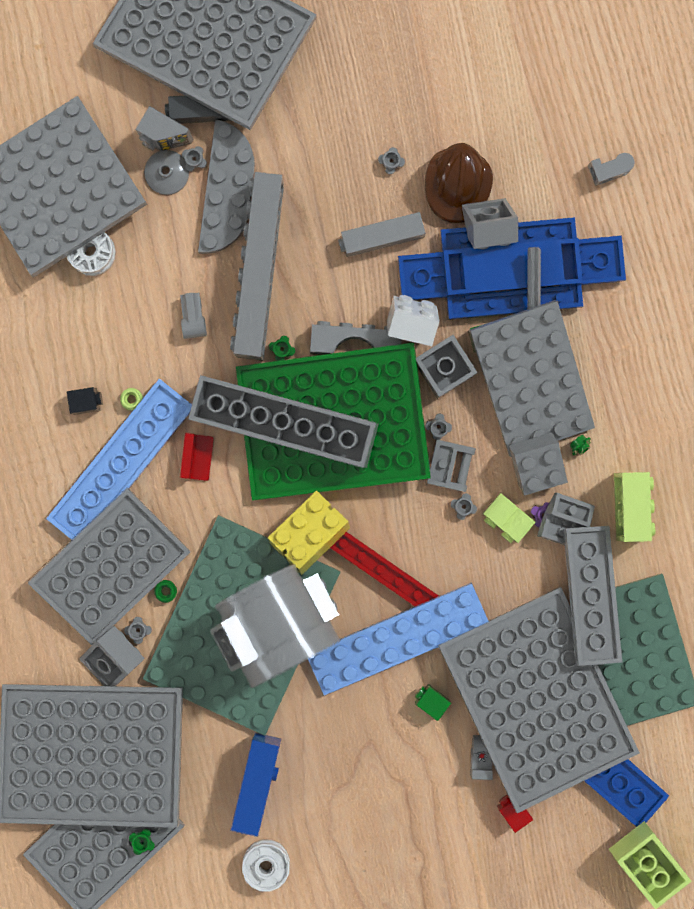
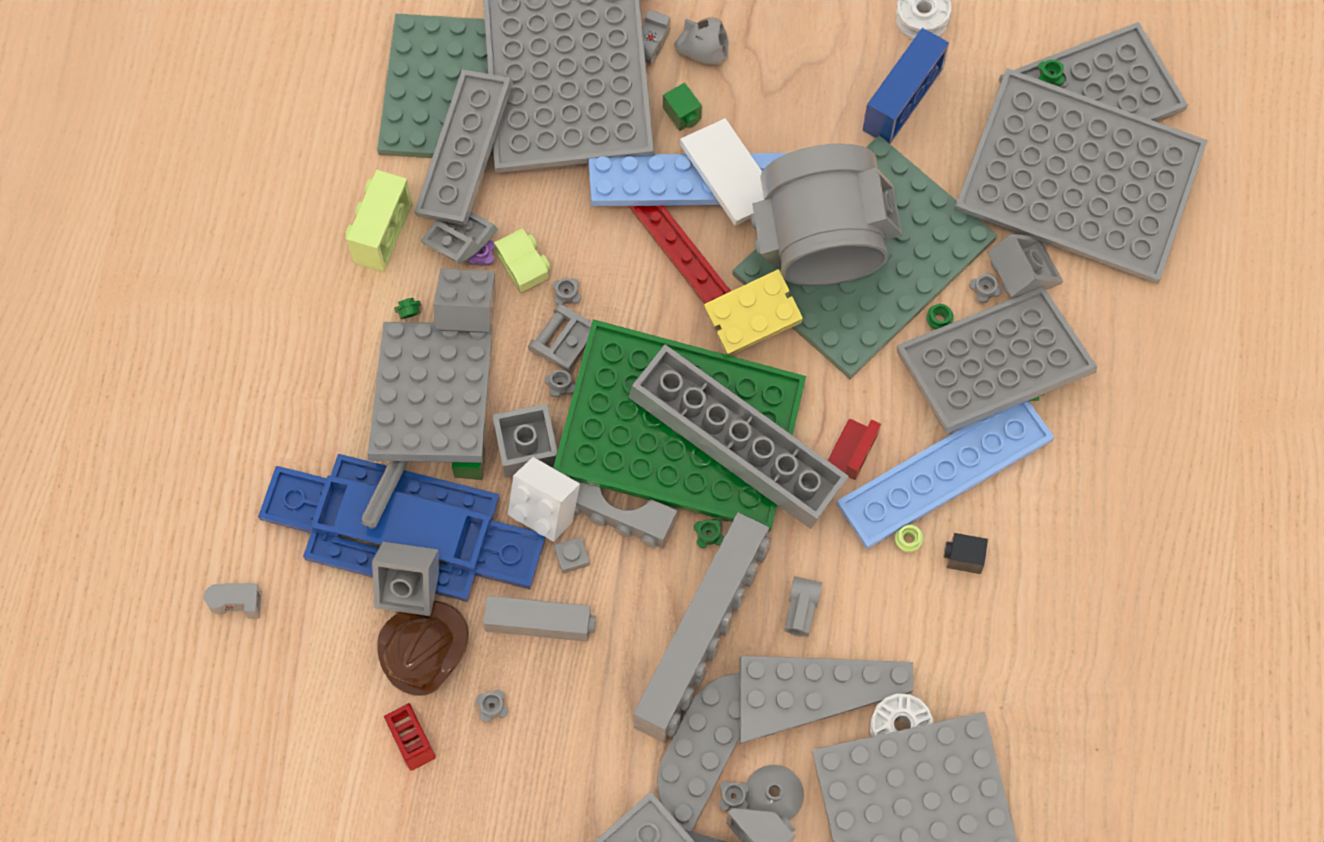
camera: 160 degrees left, 20 degrees down
none -> red slope [384,703,436,771]
none -> light grey plate [554,537,590,574]
none -> light grey piece [674,17,728,65]
none -> white tile [679,118,764,226]
none -> light grey wing [739,656,913,745]

